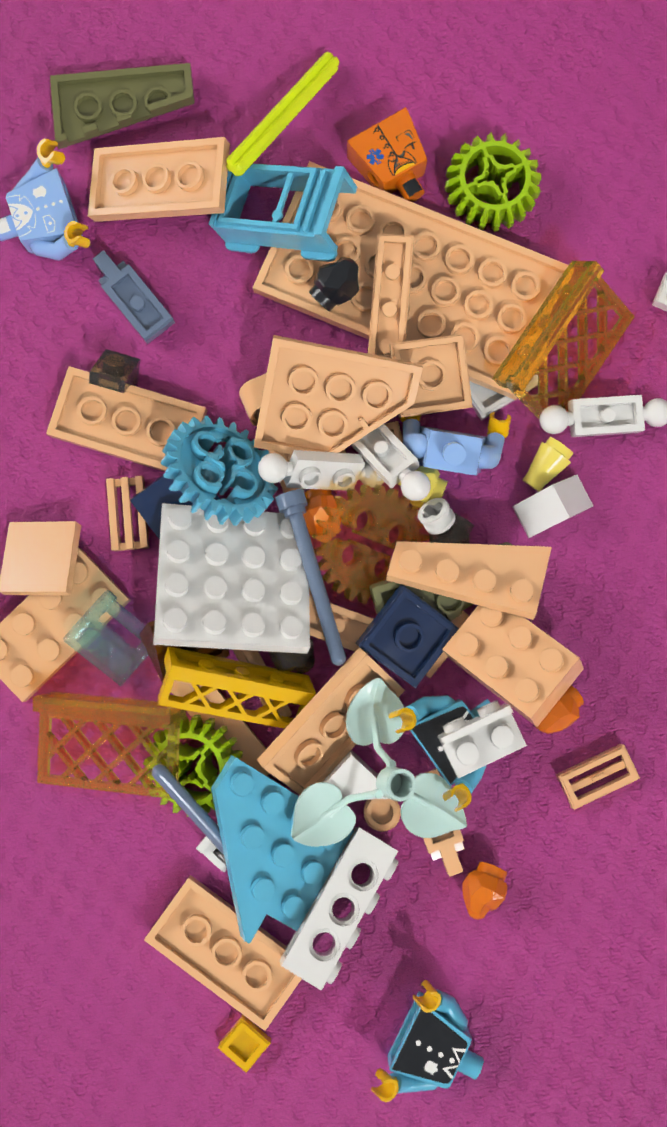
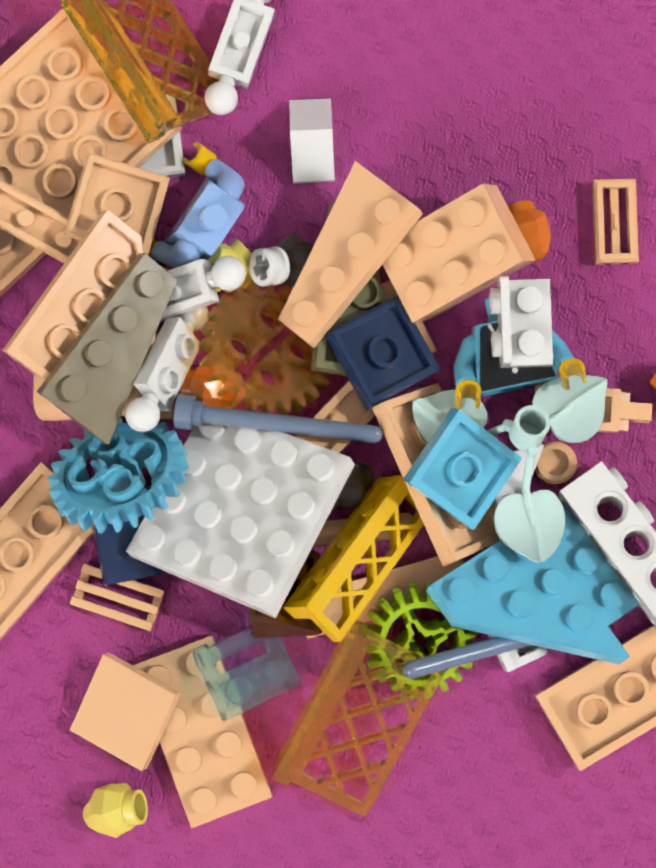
camera: 60 degrees left, 0 degrees up
light yellow cone [522,437,574,492] -> none
none -> dark tan wing [37,253,177,445]
none -> medium azure plate [403,407,522,530]

